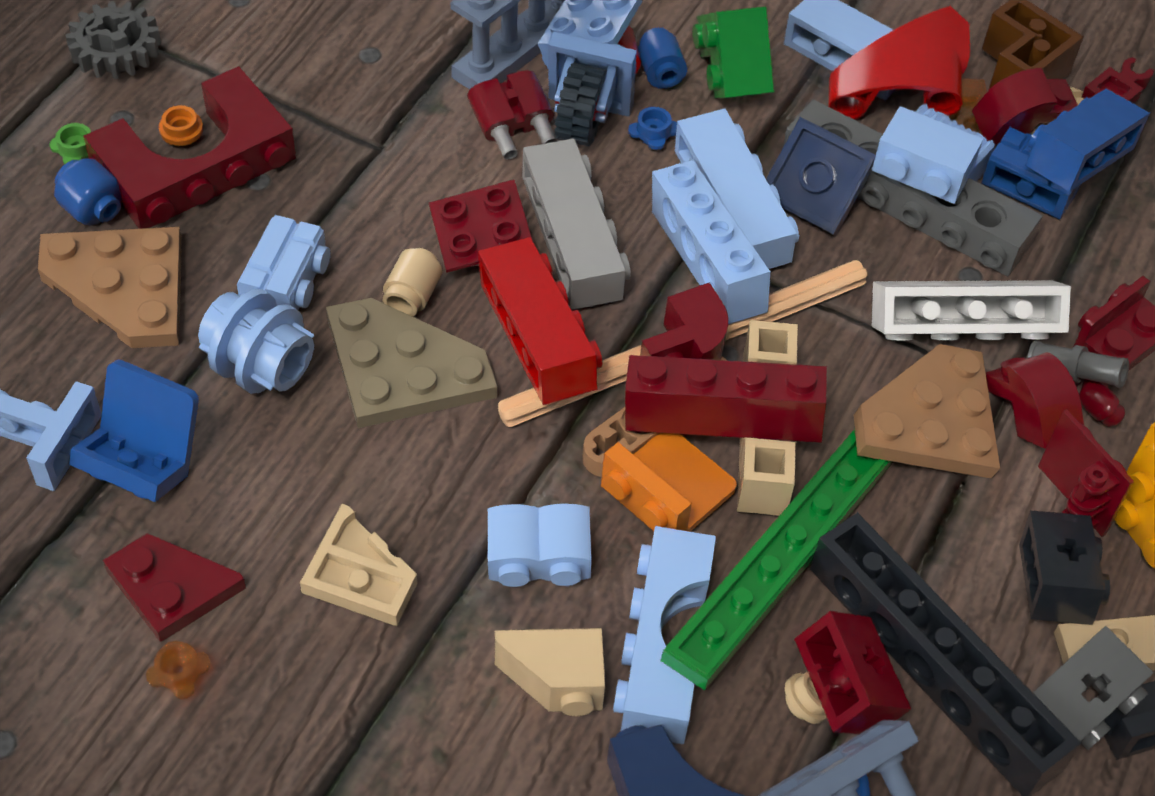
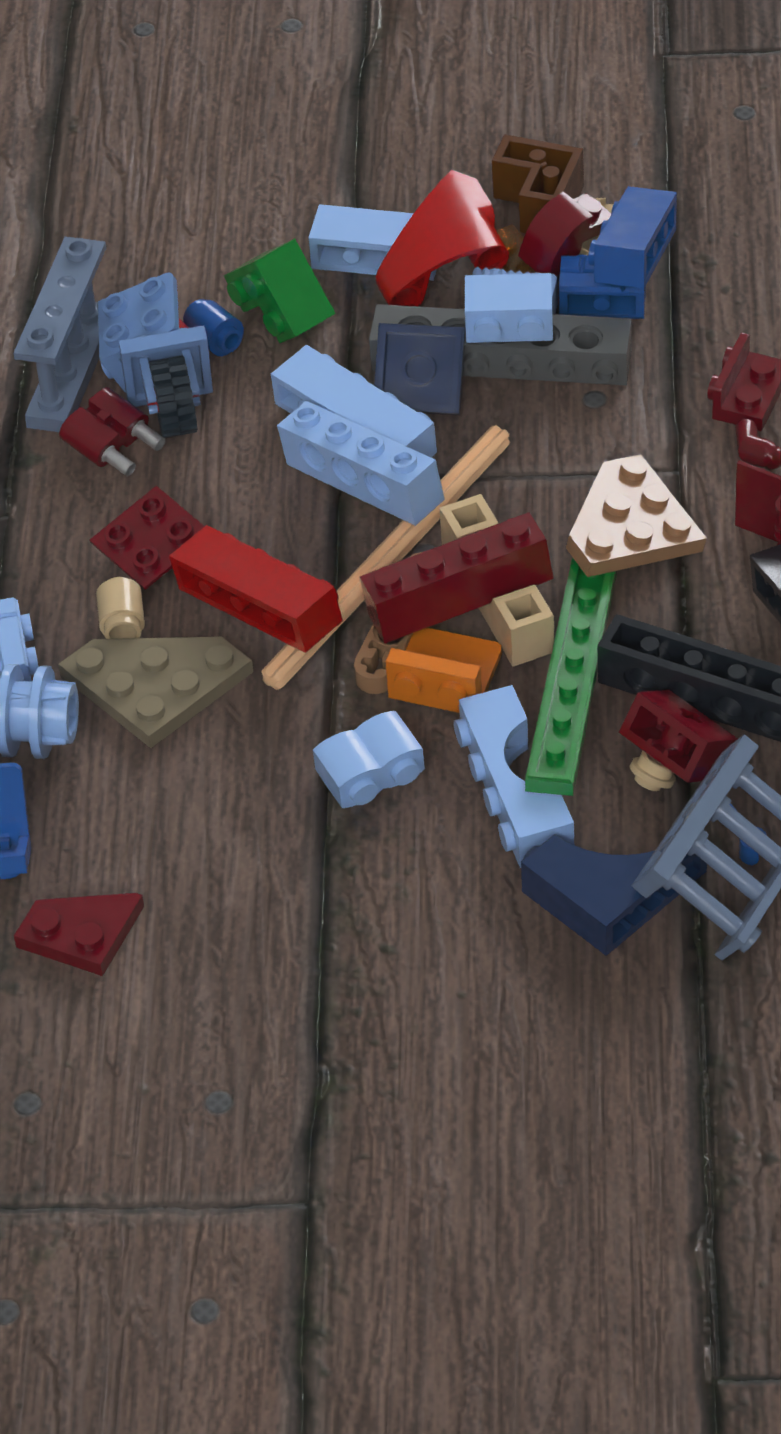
camera: 20 degrees left, 5 degrees down
clear orange plate [146,641,211,699] -> none
tan wing [300,504,417,626] -> none
tan slope [495,628,605,716] -> none
light grey brick [522,138,630,310] -> none
blue plate [628,107,677,150] -> none
dark red brick [640,282,728,360] -> none
white brick [872,280,1071,341] -> none
dark red brick [985,352,1084,449] -> none
dark grey pin [1027,341,1129,388] -> none
dark red plate [1081,57,1154,104] -> none

